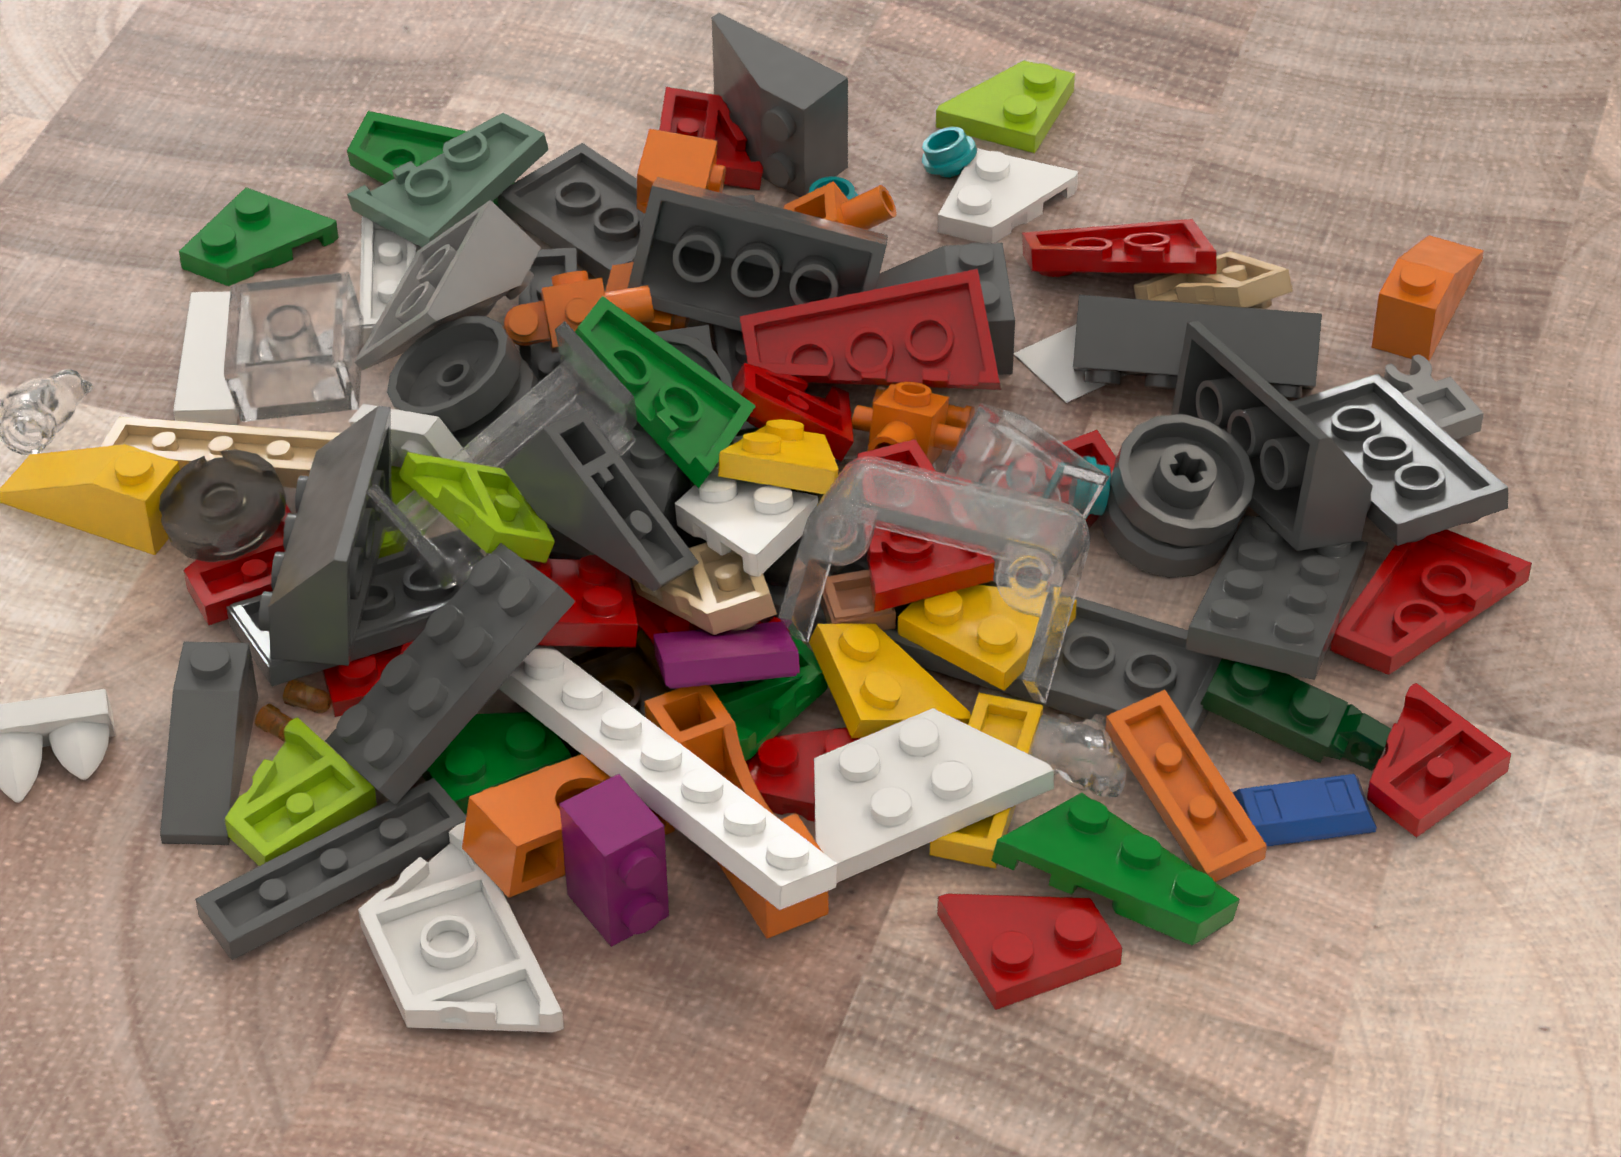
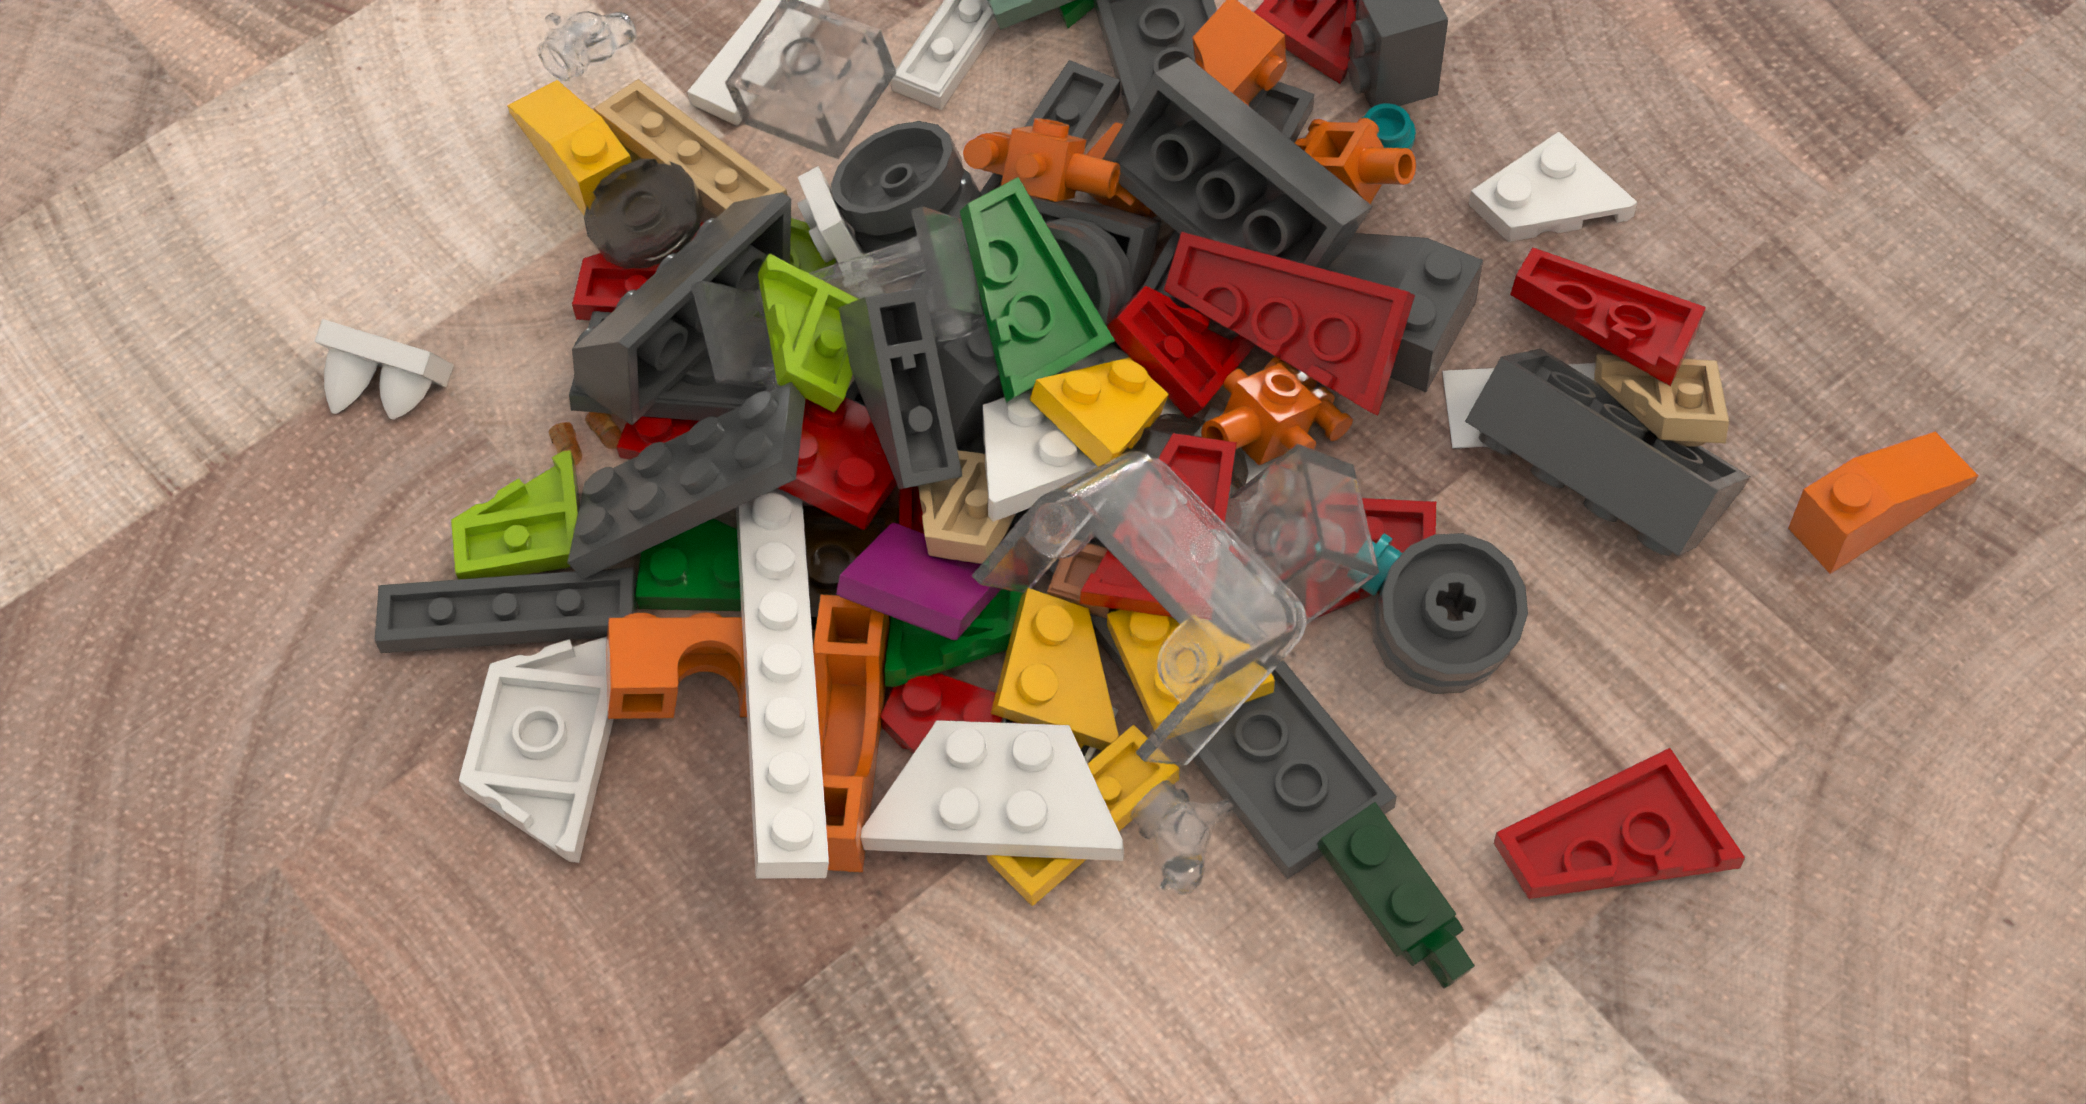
camera: 35 degrees right, 15 degrees up
dark grey slope [160,641,258,845] -> none
light grey slope [354,200,541,370] -> none
magenta brick [560,774,669,947] -> none
teal plate [922,127,977,177] -> none
lime wing [936,60,1075,153] -> none
red wing [937,893,1122,1010] -> none
green wing [991,792,1240,946] -> none
orange plate [1105,689,1267,882] -> none
dark grey slope [1171,321,1373,551] -> none
dark grey plate [1185,515,1368,680] -> none
blue tile [1233,774,1377,846] -> none
dark grey plate [1291,373,1508,546] -> none
red wing [1367,683,1511,838] -> none
light grey plate [1384,354,1484,440] -> none

